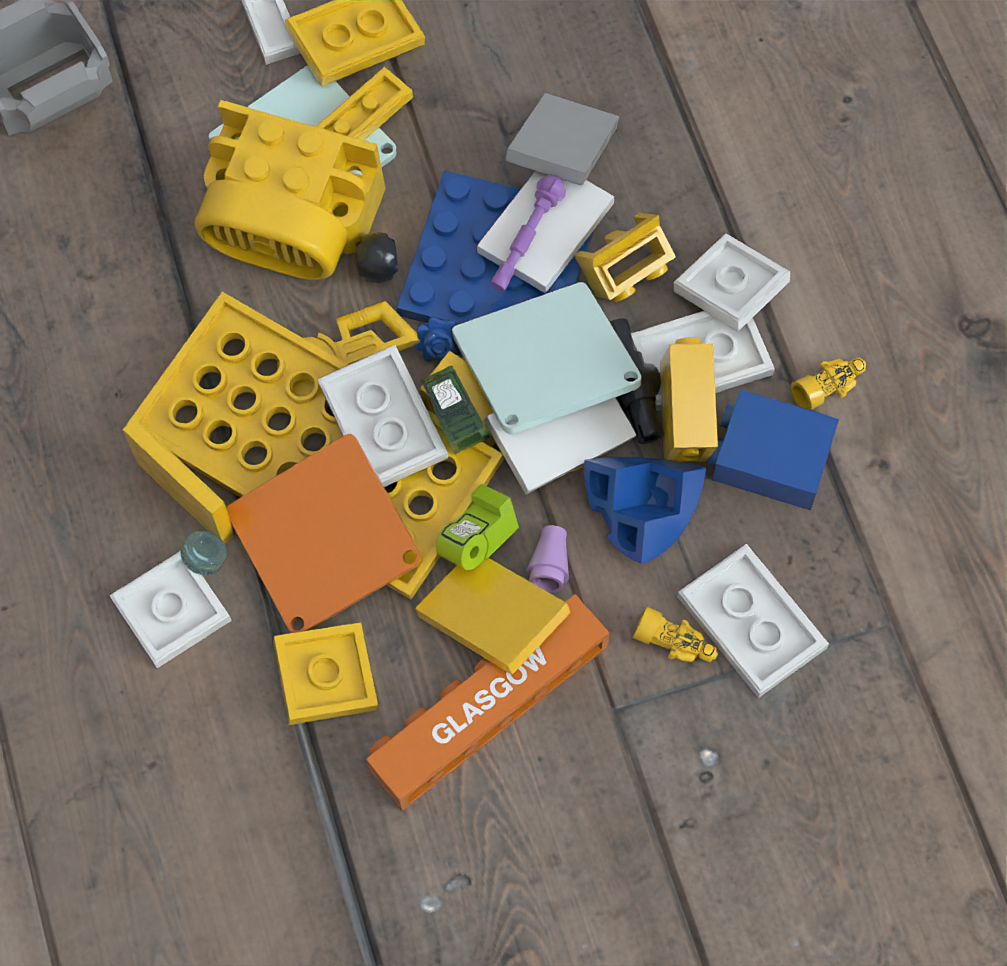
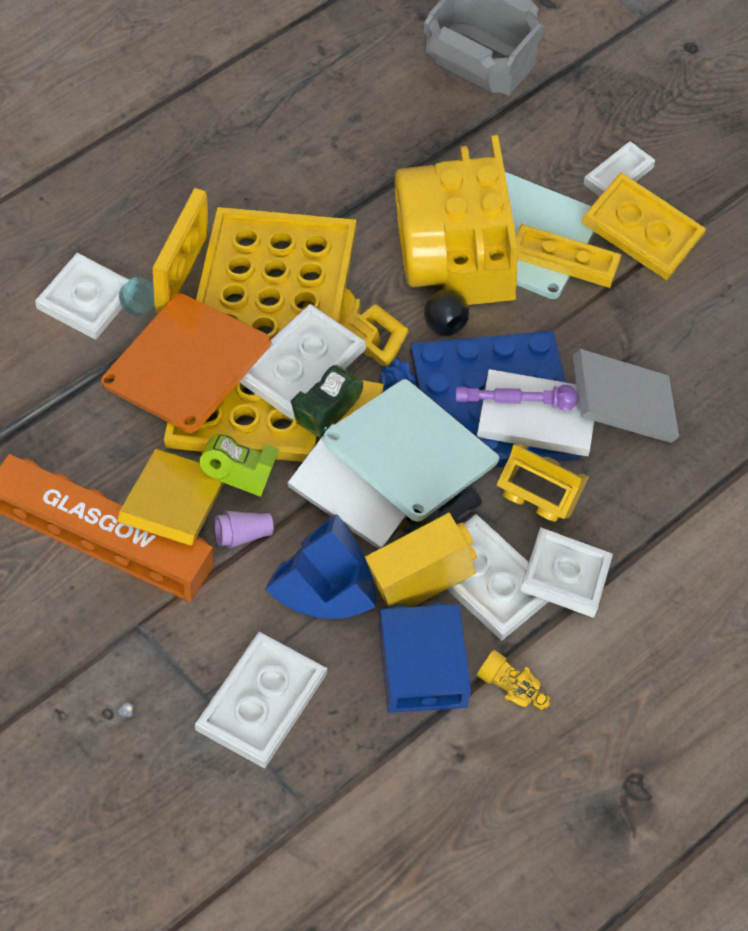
camera: 60 degrees right, 10 degrees down
yellow plate [273,622,378,725] -> none
yellow piece [632,606,718,662] -> none

